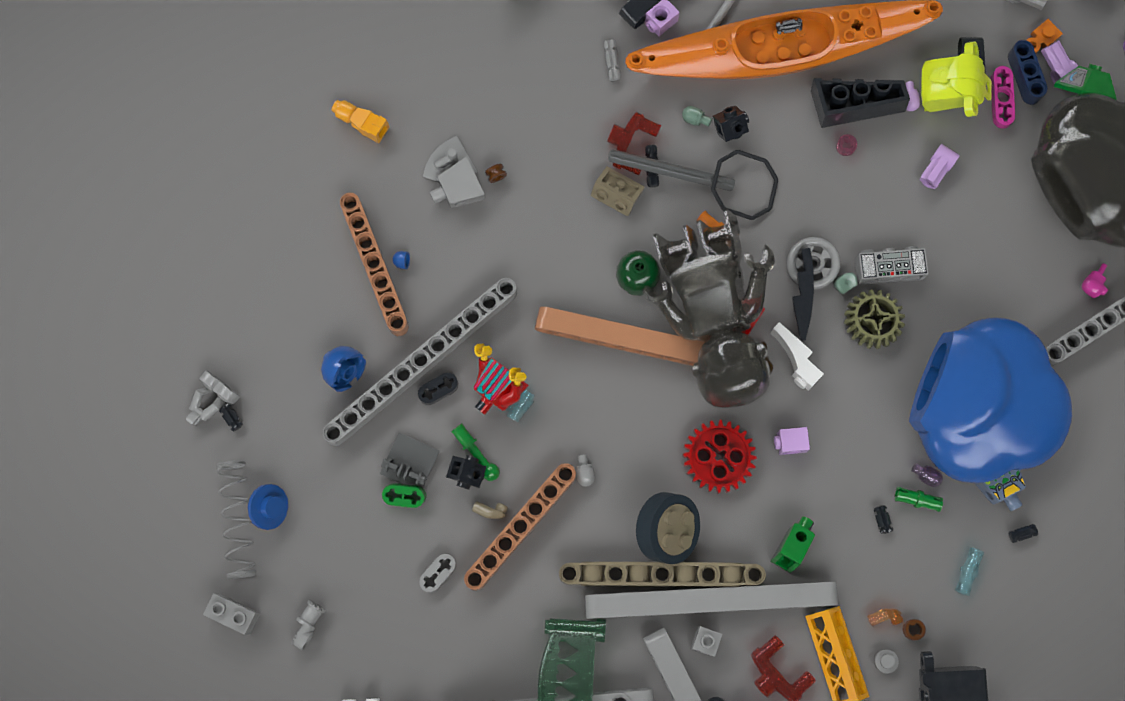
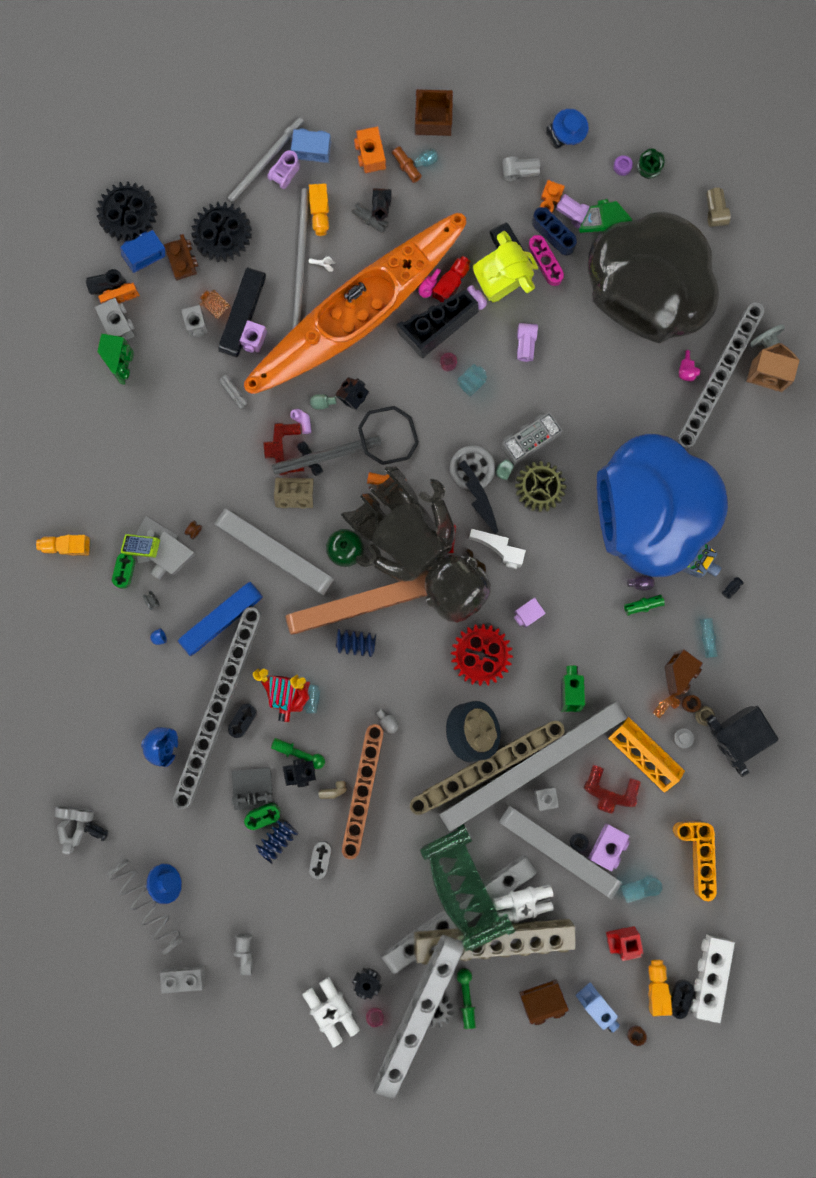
camera: 30 degrees left, 5 degrees up
nougat beam [340,192,409,336] -> none
black piece [874,505,893,534] -> none
none -> green beam [112,553,136,589]
none -> tile [121,534,160,558]
none -> dark grey bush [143,591,160,610]
none -> blue beam [178,582,263,656]
none -> light grey beam [214,509,334,596]
none -> dark blue piece [256,820,299,864]
none -> lavender arm [290,409,312,434]
none -> dark blue piece [336,629,376,657]
none -> dark pink piece [418,269,441,298]
none -> red piece [432,256,471,303]
none -> clear light blue brick [457,364,487,397]
none -> reddish brown slope [664,649,703,696]
none -> dark tan plate [695,706,715,726]

